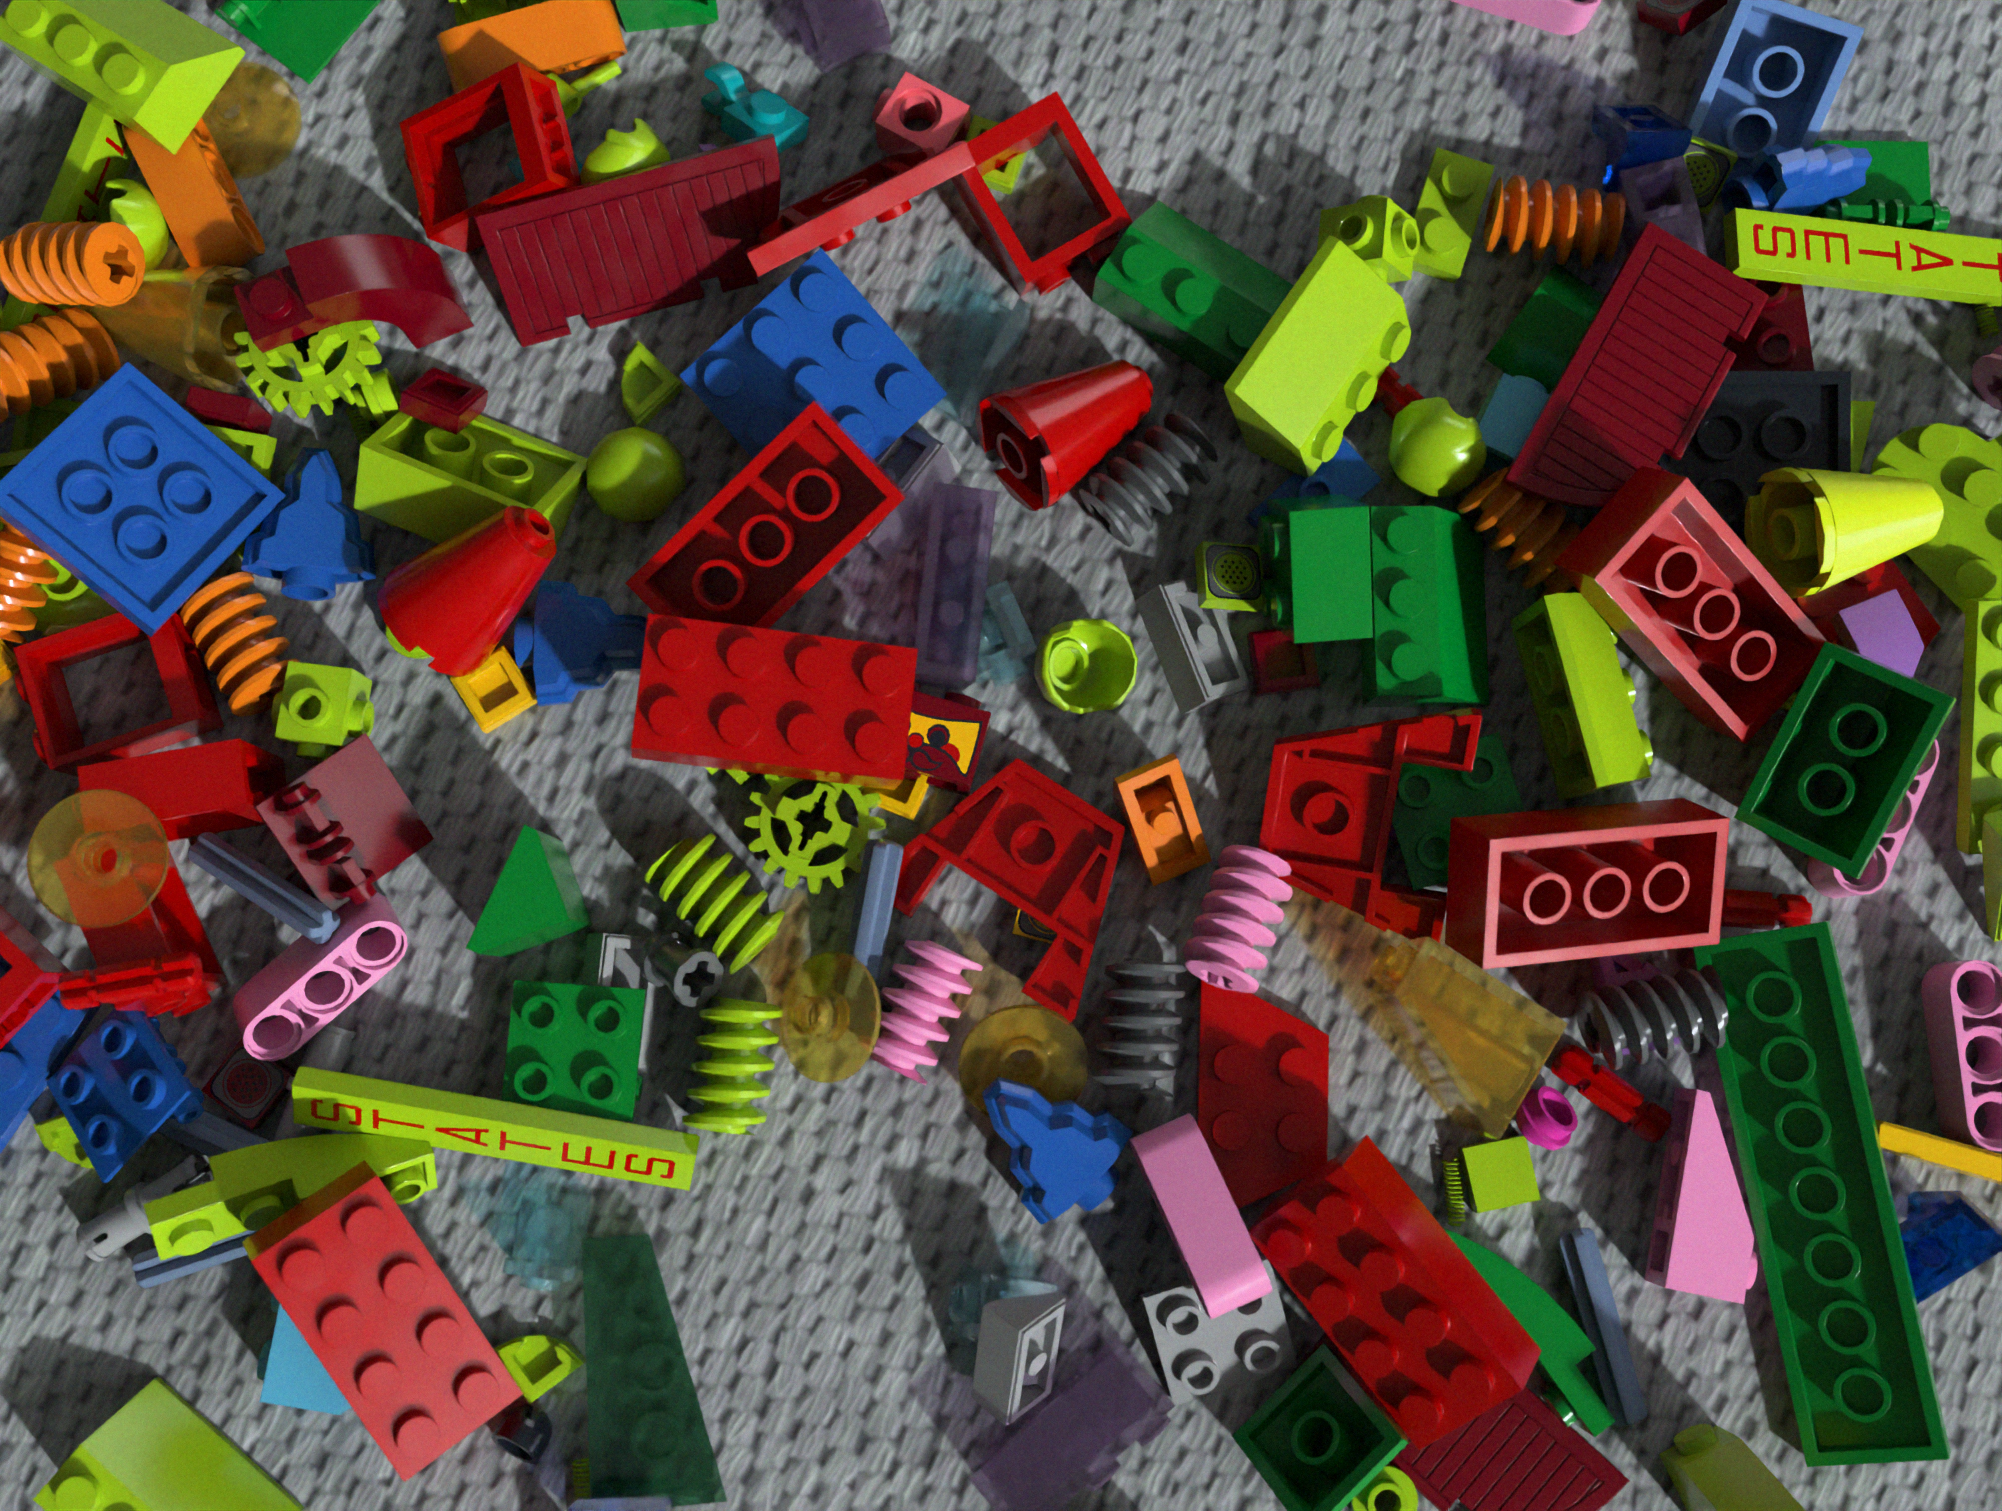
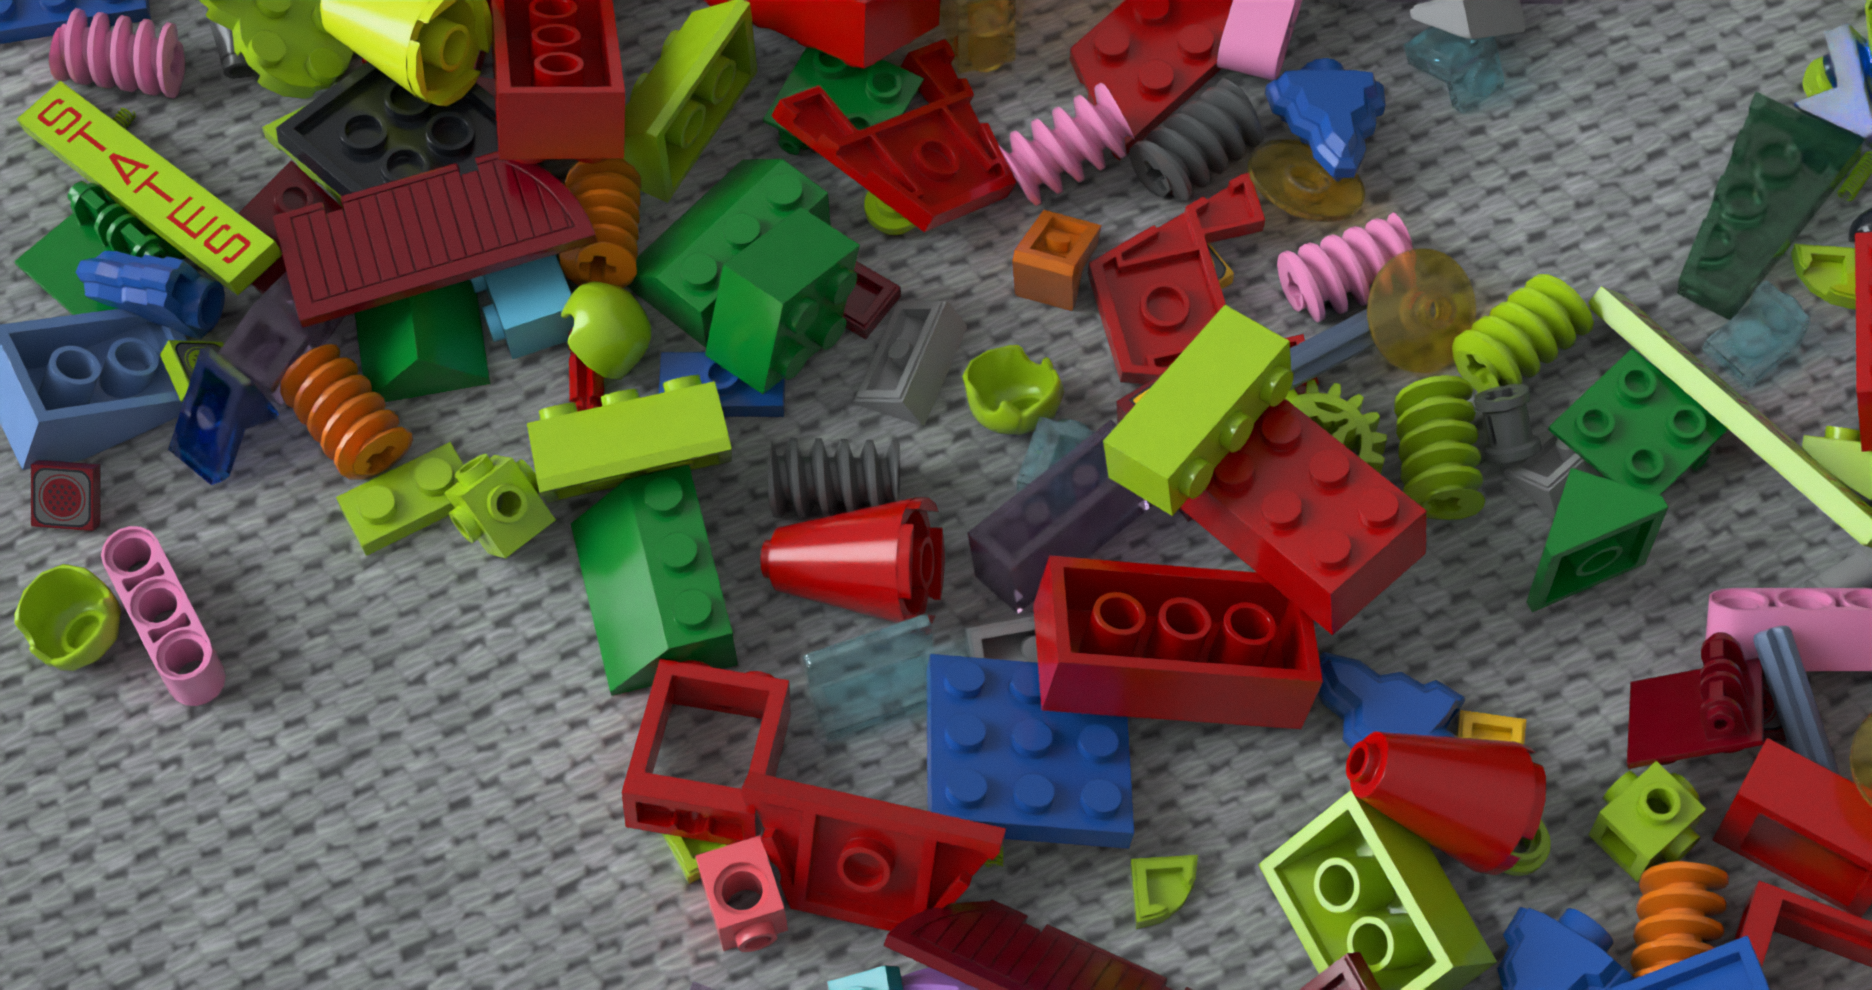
camera: 130 degrees left, 20 degrees down
lime hair [586,426,687,523] -> none
lime tile [1194,541,1263,612] -> none
none -> lime brick [1103,305,1294,516]

